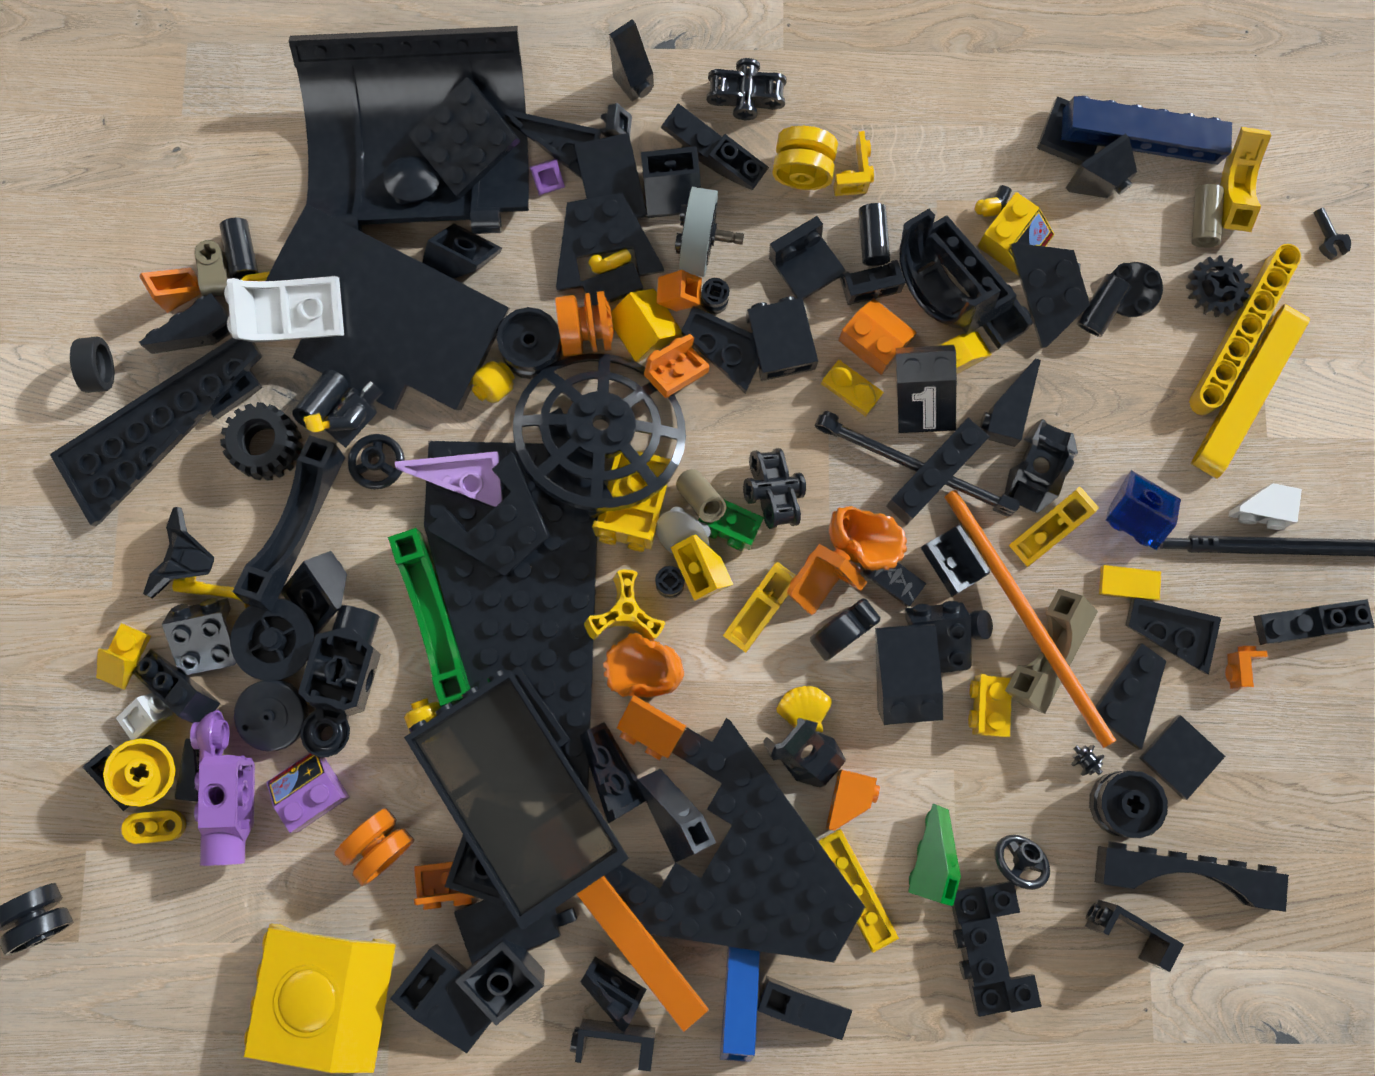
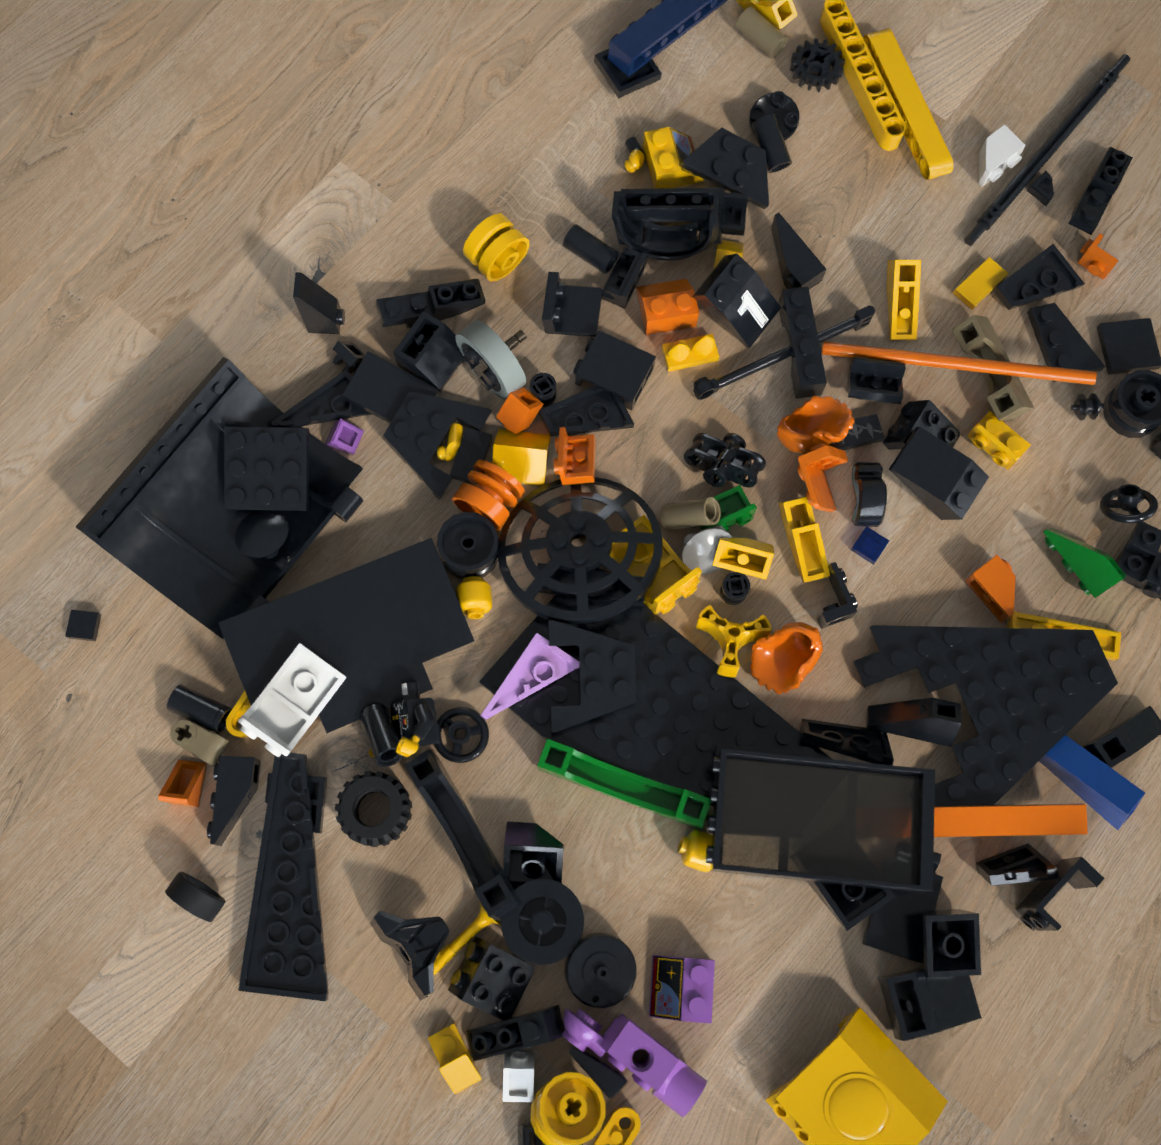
camera: 50 degrees left, 5 degrees down
black brick [298,605,381,757] -> none
orange wheel [334,808,415,887] -> none
orange bracket [414,861,475,910] -> none
black slope [422,223,502,279] -> none
orange slope [616,695,686,761] -> none
black axle [706,58,787,121] -> none
black piece [763,718,846,788] -> none
yellow animal [776,686,832,733] -> none
yellow bracket [833,131,874,196] -> none
black tile [970,610,993,640] -> none
black piece [1004,419,1078,513] -> none
black slope [1066,133,1137,198] -> none
clear blue slope [1105,470,1181,550] -> none
none -> black tile [65,610,102,642]
none -> black bracket [817,562,858,629]
none -> clear blue tile [851,526,889,565]
none -> black tile [1027,171,1054,206]

